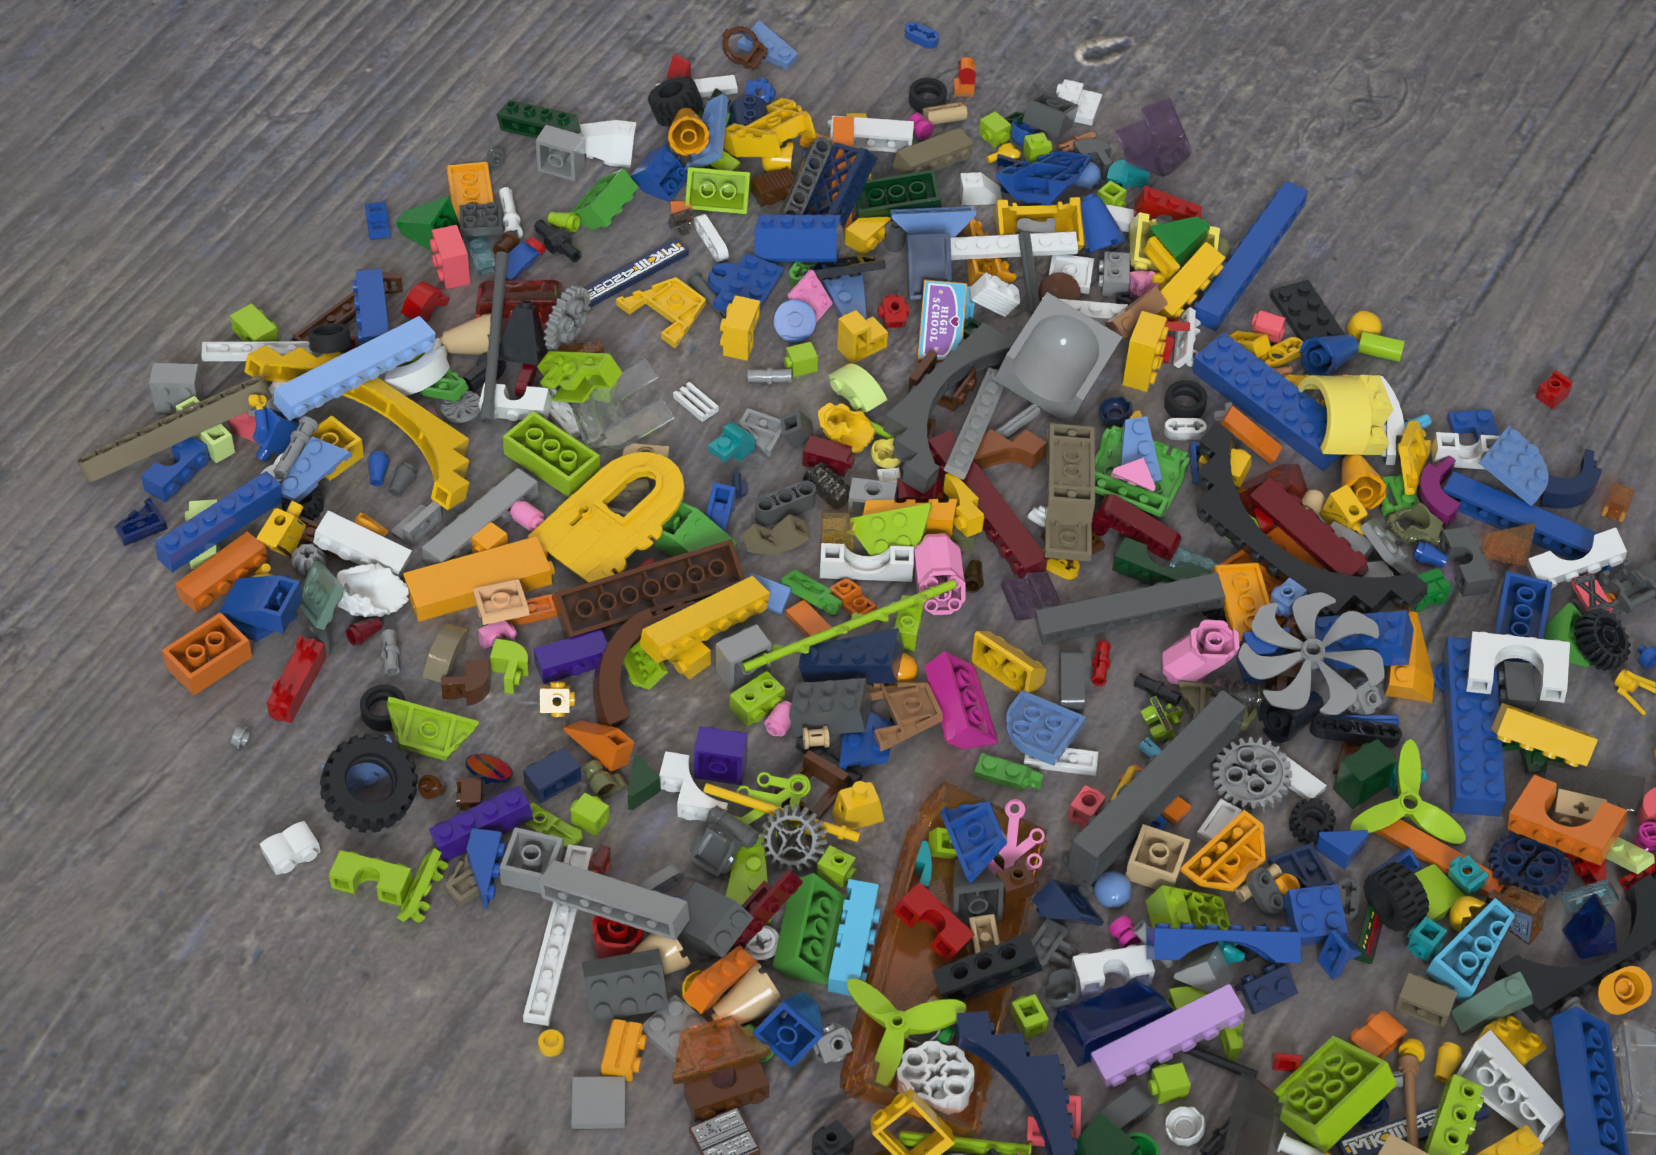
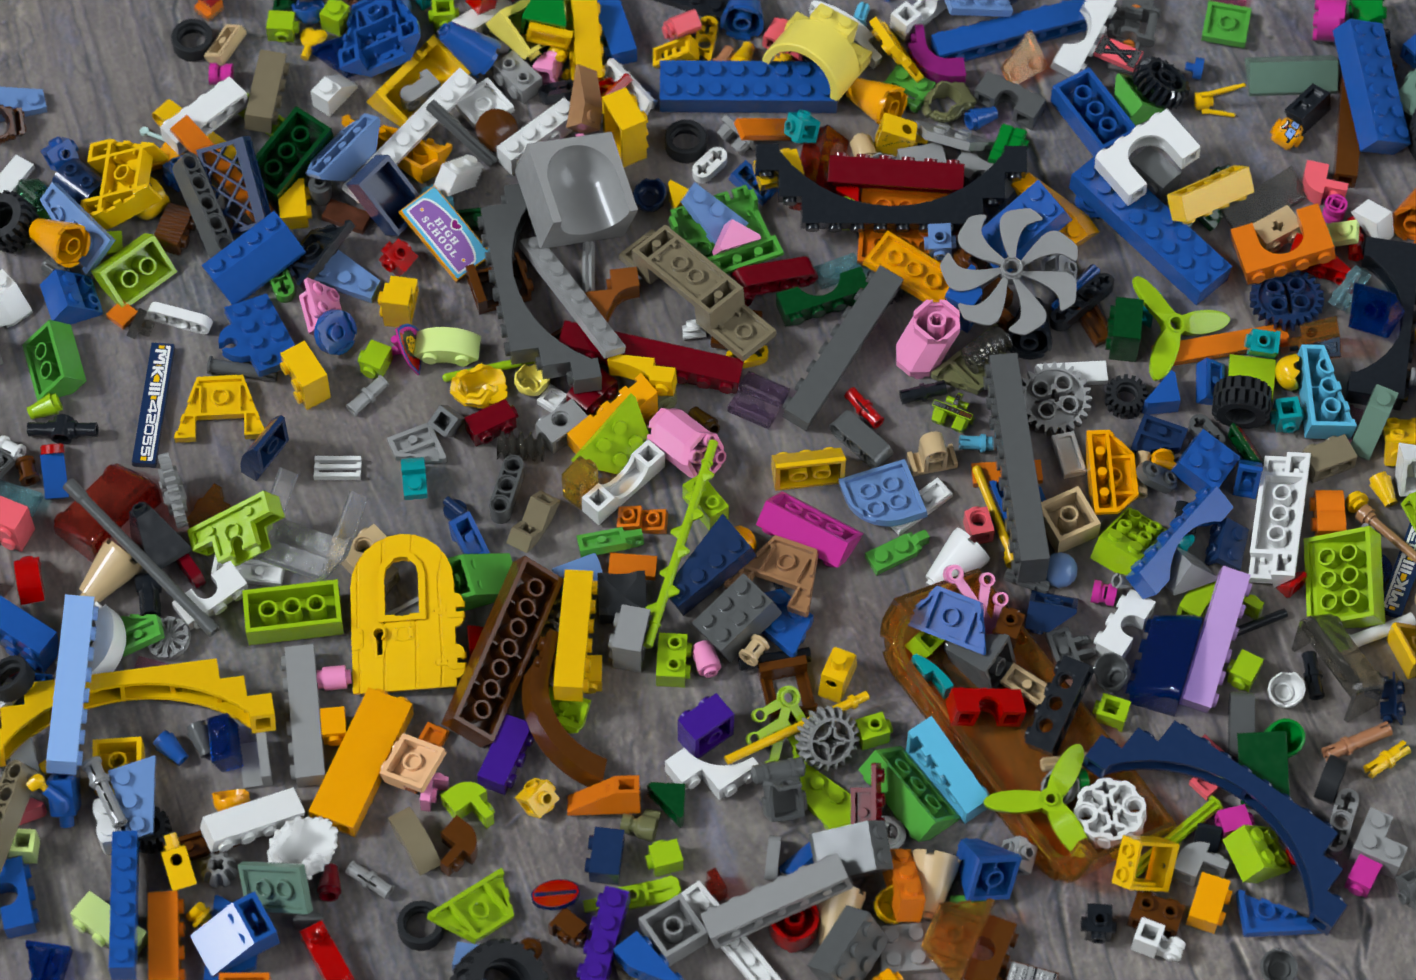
camera: 45 degrees left, 10 degrees up
none -> clear blue brick [207,713,244,772]
none -> dark blue slope [240,415,289,481]
none -> copper tile [322,199,372,235]
none -> shield [391,324,422,375]
none -> black brick [597,570,647,624]
none -> teal brick [784,110,821,144]
none -> tan pin [907,431,958,477]
none -> white cone [925,527,990,590]
none -> white slope [1249,452,1311,588]

